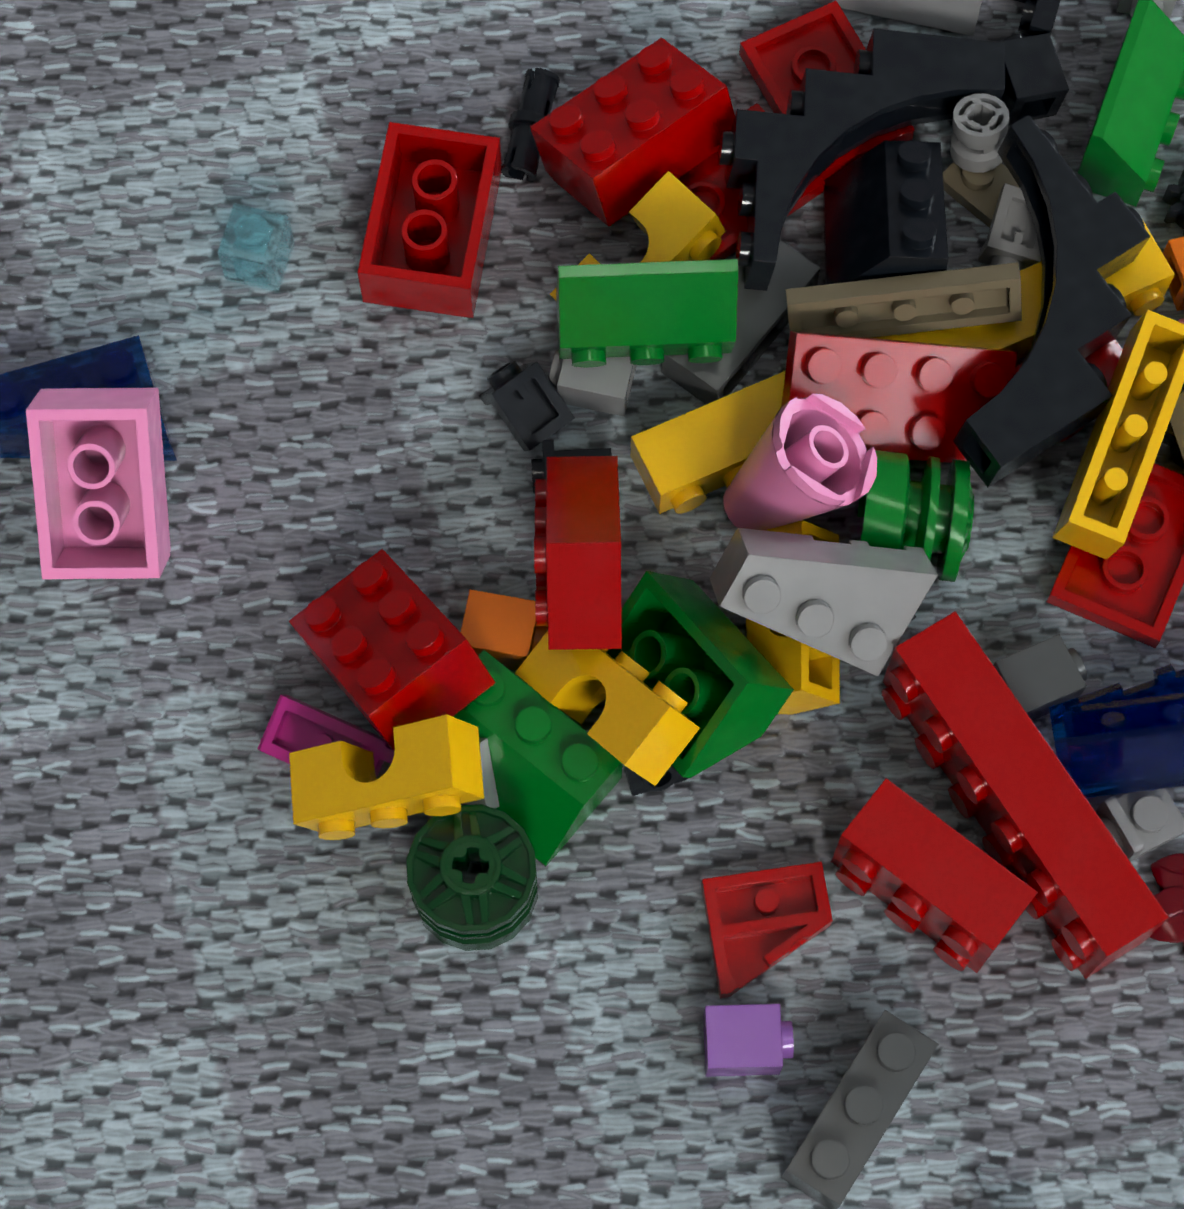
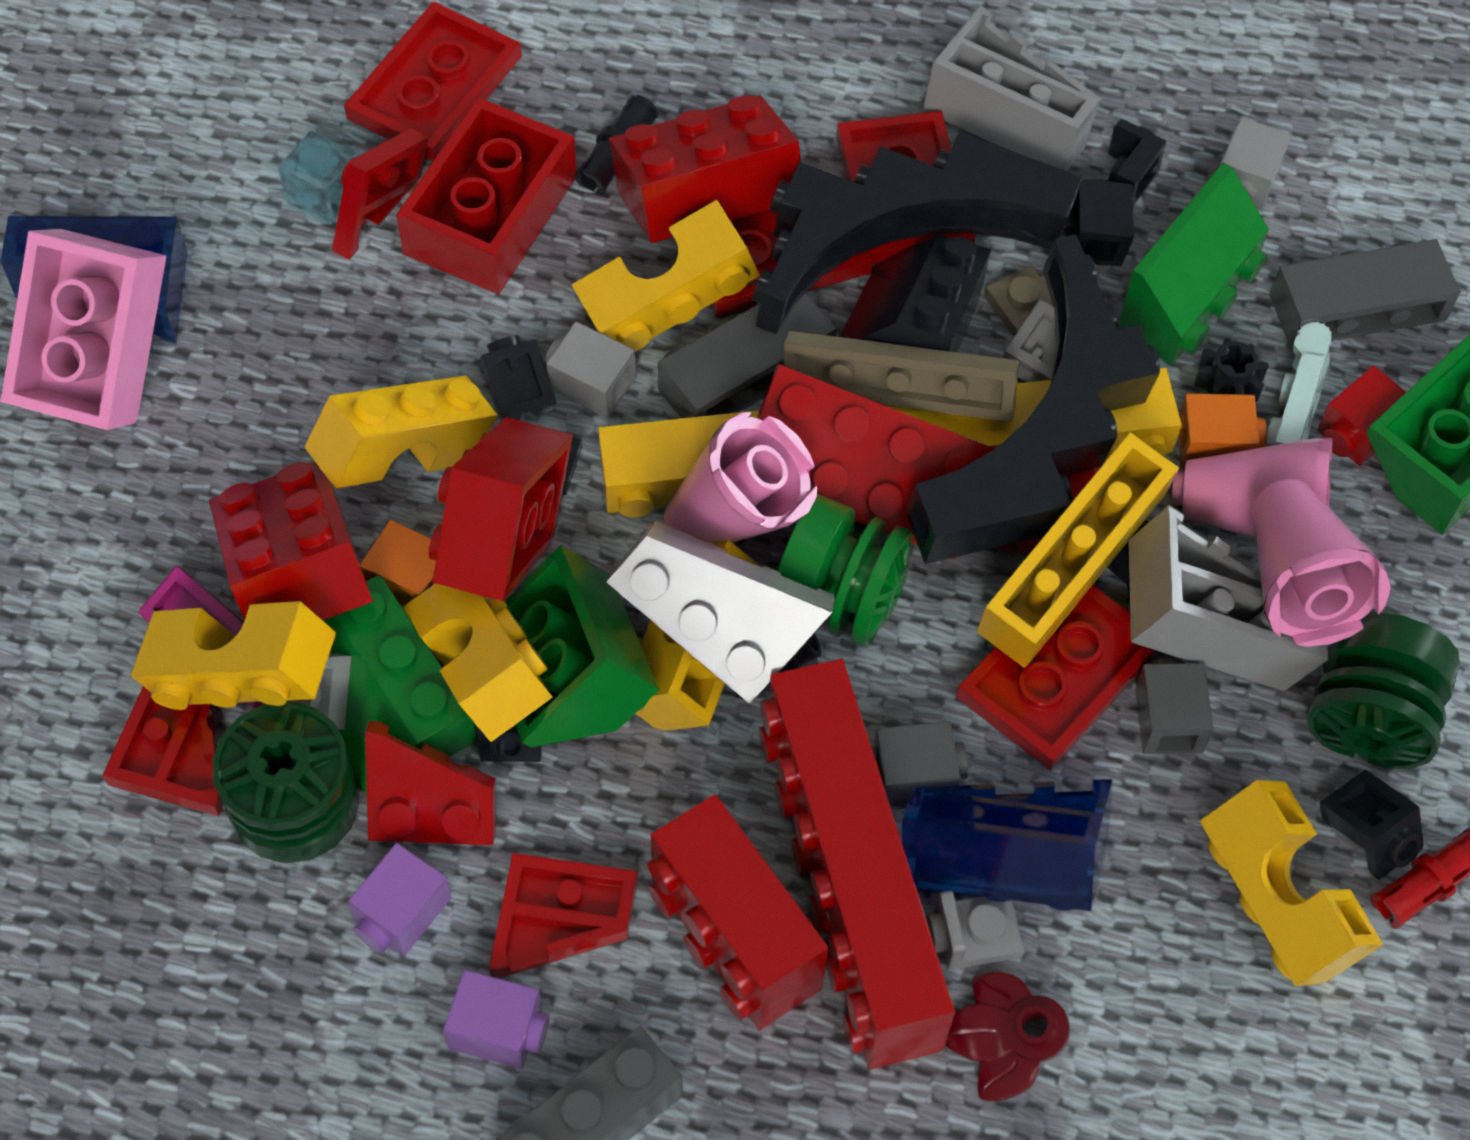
camera: 15 degrees right, 10 degrees down
green slope [556,259,738,368] -> none
light grey wheel [950,93,1009,173] -> none
none -> red wing [102,687,223,817]
none -> yellow arch [304,375,498,489]
none -> red wing [332,128,429,260]
none -> red plate [344,1,522,162]
none -> medium lavender brick [347,842,452,957]
none -> red wing [365,721,496,845]

